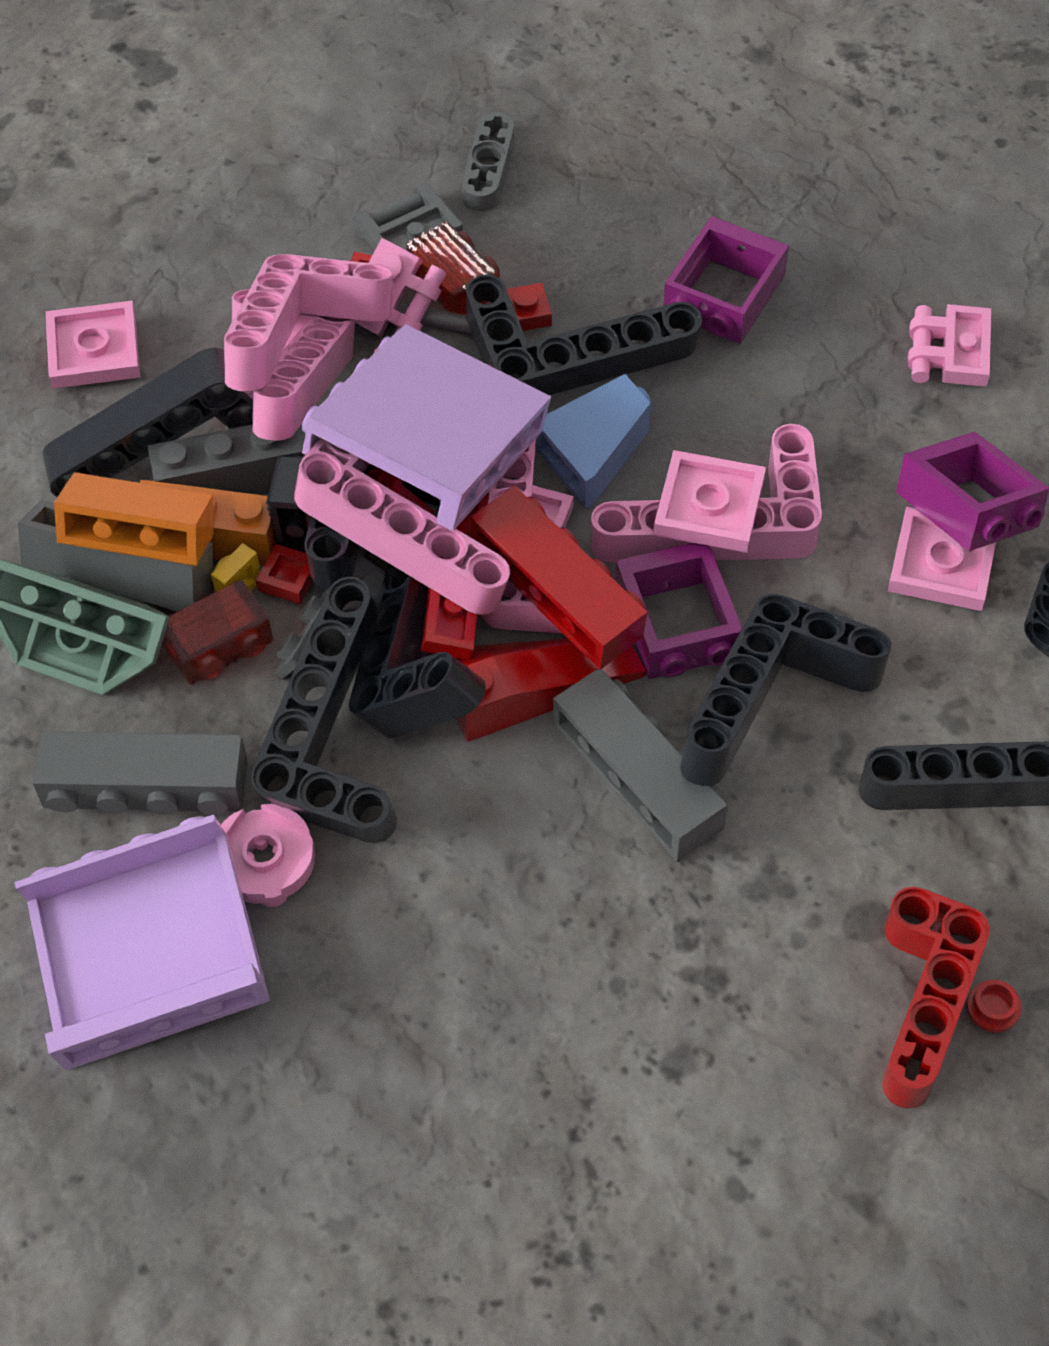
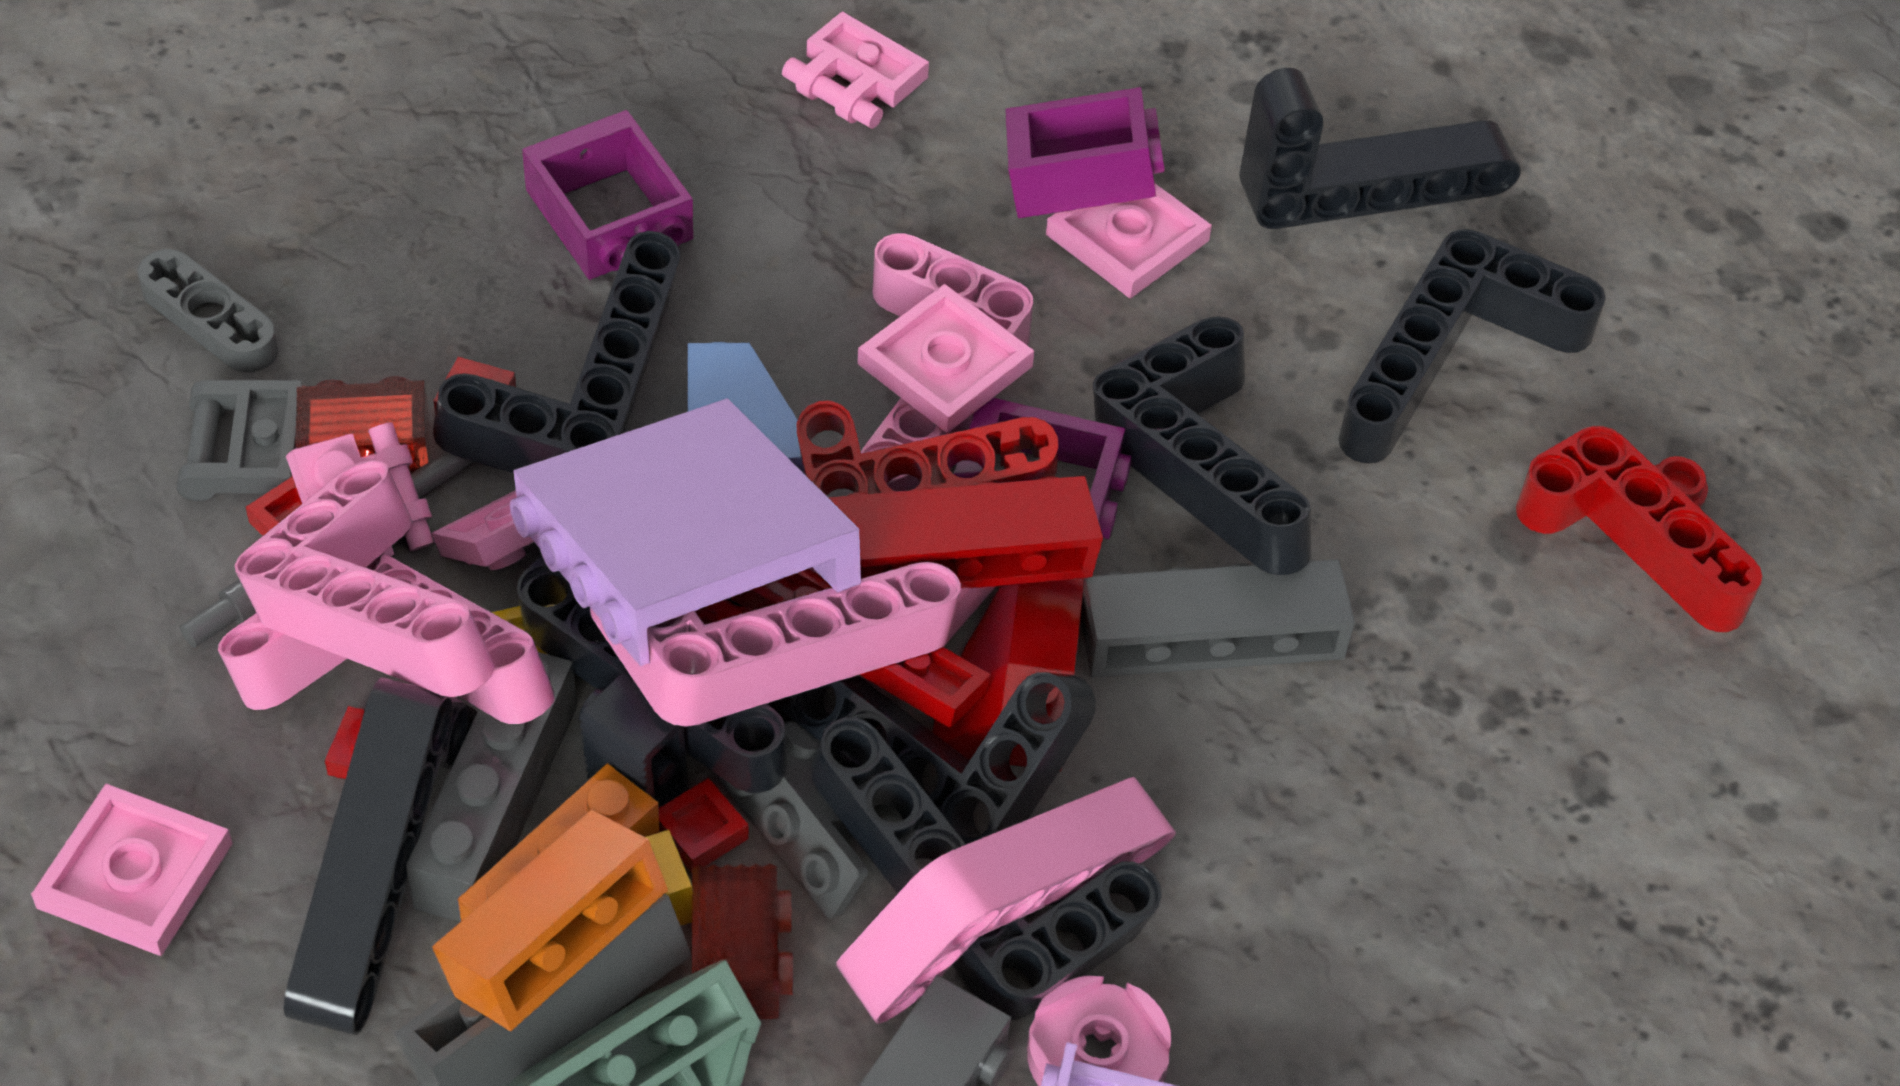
camera: 65 degrees left, 5 degrees down
none -> red beam [796,401,1058,496]
none -> bright pink beam [836,777,1176,1024]

